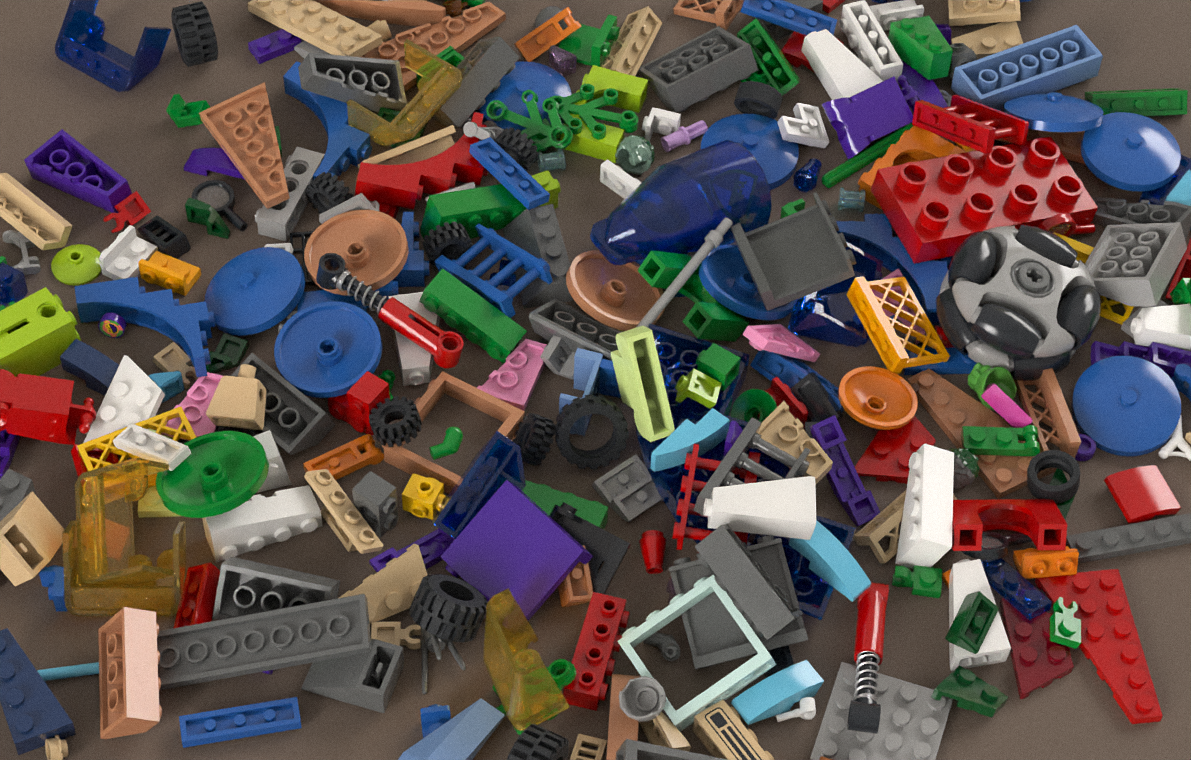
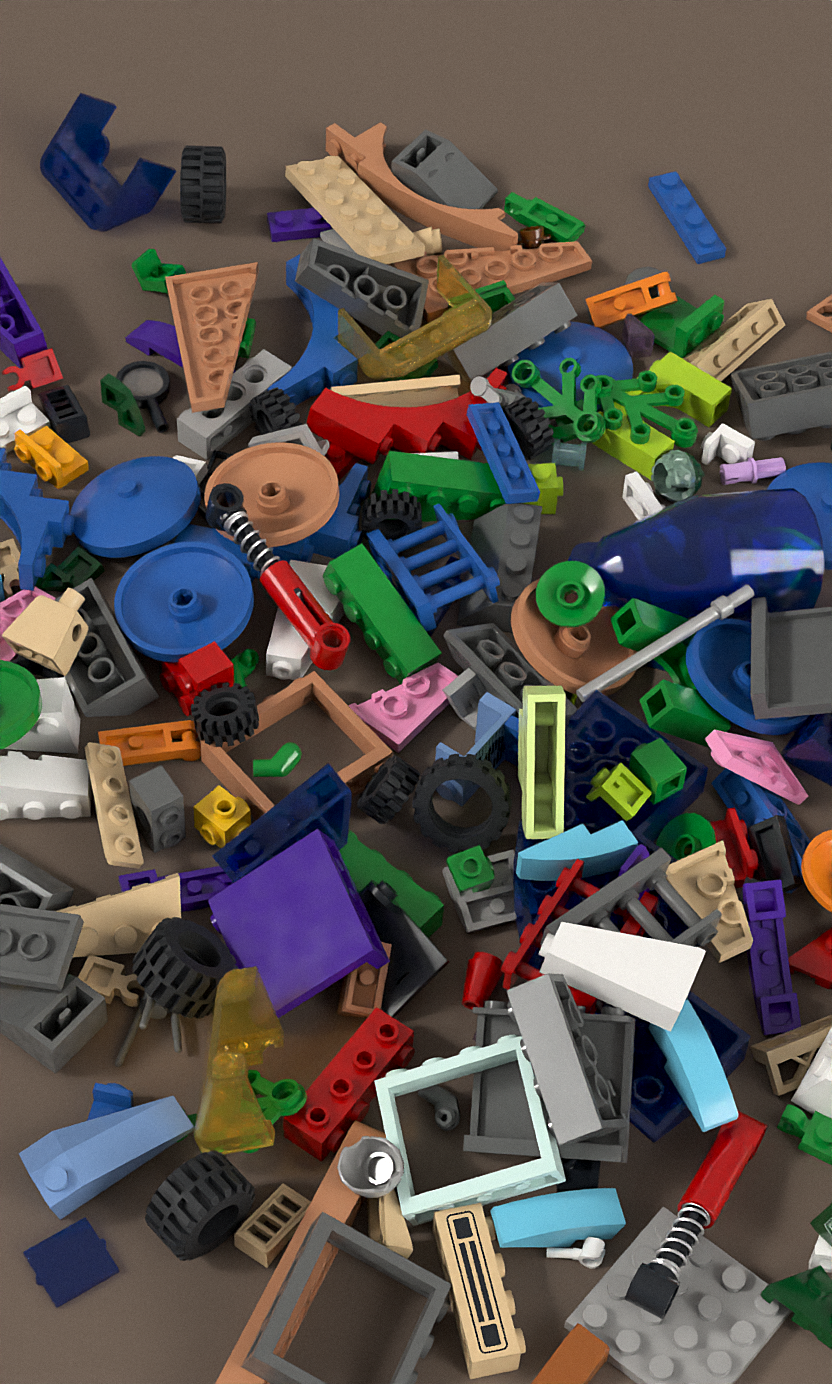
camera: 20 degrees right, 0 degrees up
none -> green bracket [446,845,495,893]
none -> green dish [536,561,605,628]

